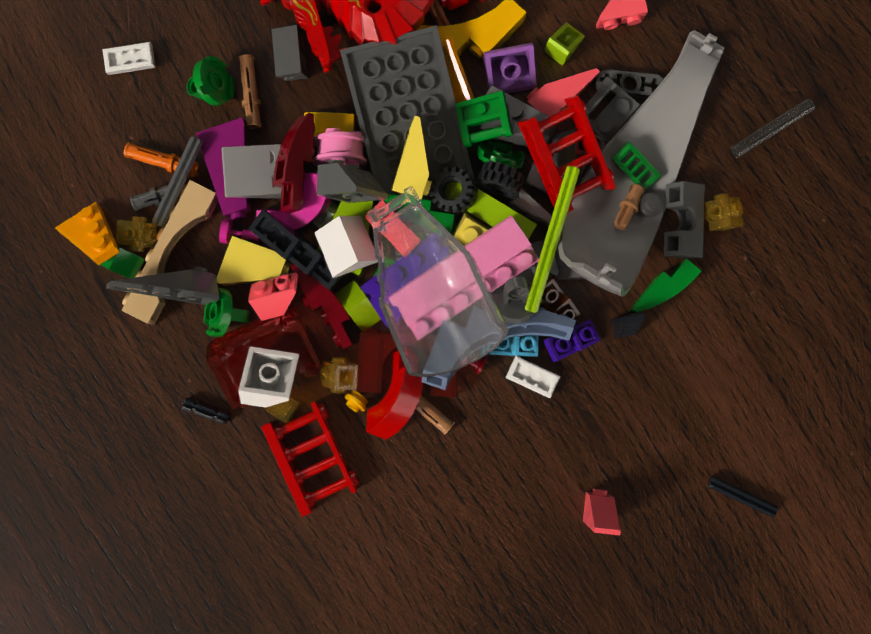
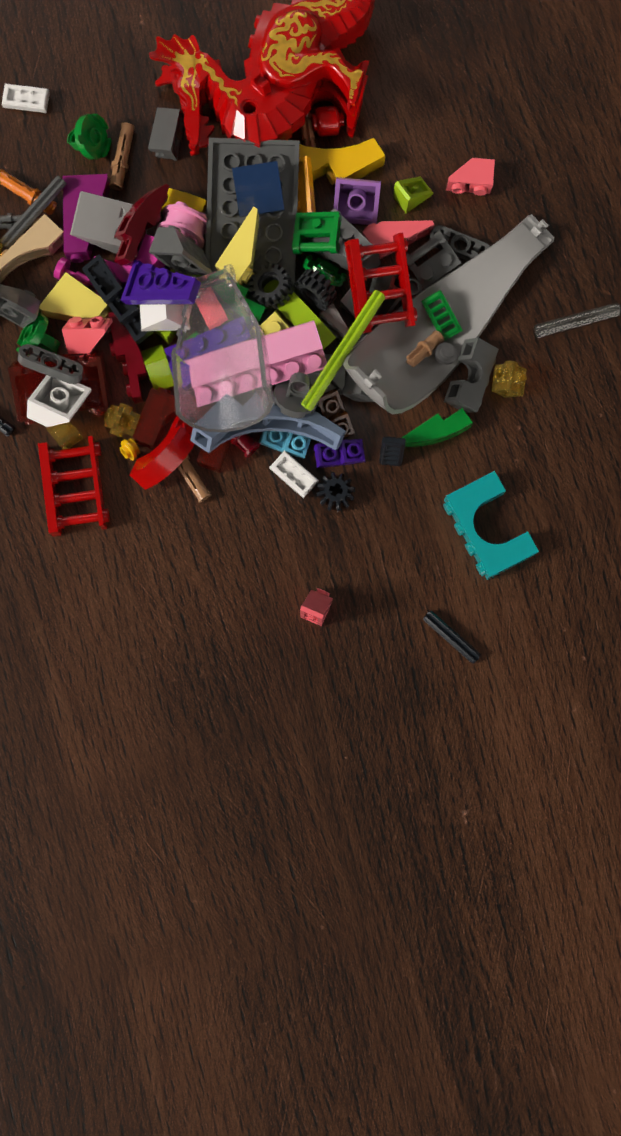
camera: 20 degrees right, 5 degrees down
none -> dark grey beam [18,344,83,384]
none -> dark purple wing [121,259,201,305]
none -> dark blue slope [232,161,285,218]
none -> black gear [317,472,355,512]
none -> teal arch [443,471,539,580]

